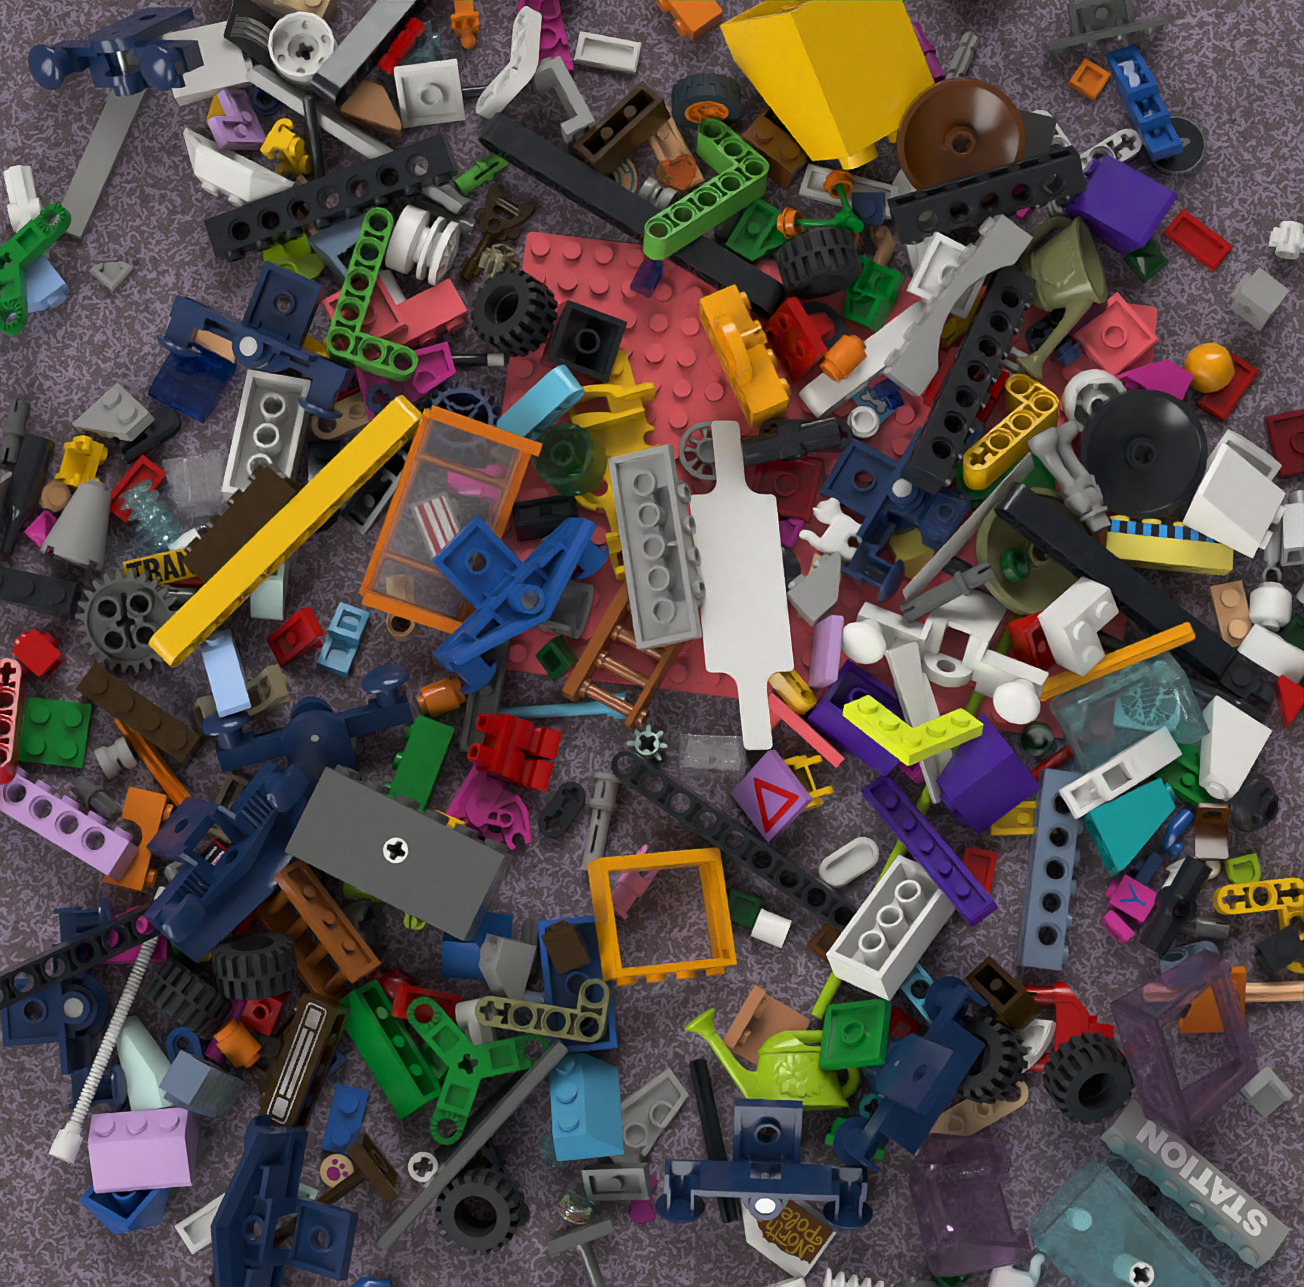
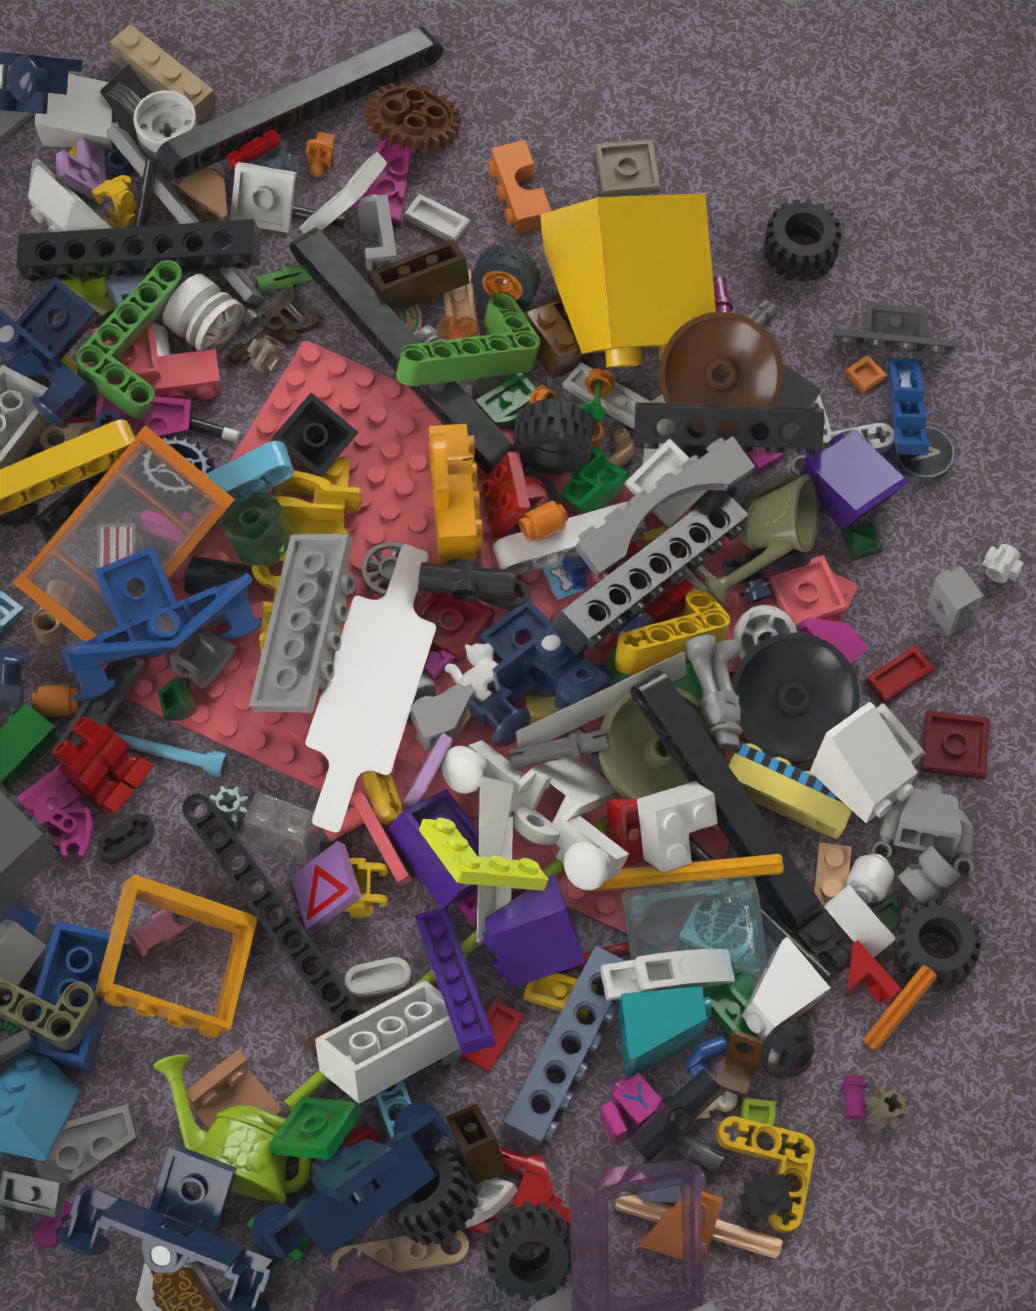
camera: 15 degrees right, 15 degrees down
black tyre [470,268,558,357] -> none
dark brown slope [541,920,593,975] -> none
dark orange fence [562,579,692,734] -> none
light grey pin [580,772,623,871] -> none
clear blue slope [630,260,664,298] -> none
black axle [689,1058,739,1223] -> none
dark green tile [728,888,763,930] -> none
white piece [751,909,792,948] -> none
white plate [847,406,880,439] -> none
dark blue plate [852,192,885,226] -> none
dark green tile [999,548,1030,582] -> none
dark green tile [1021,721,1054,755] -> none
dark blue plate [1131,851,1163,886] -> none
red tile [1163,208,1233,272] -> none
light orange hair [1184,342,1235,393] -> none

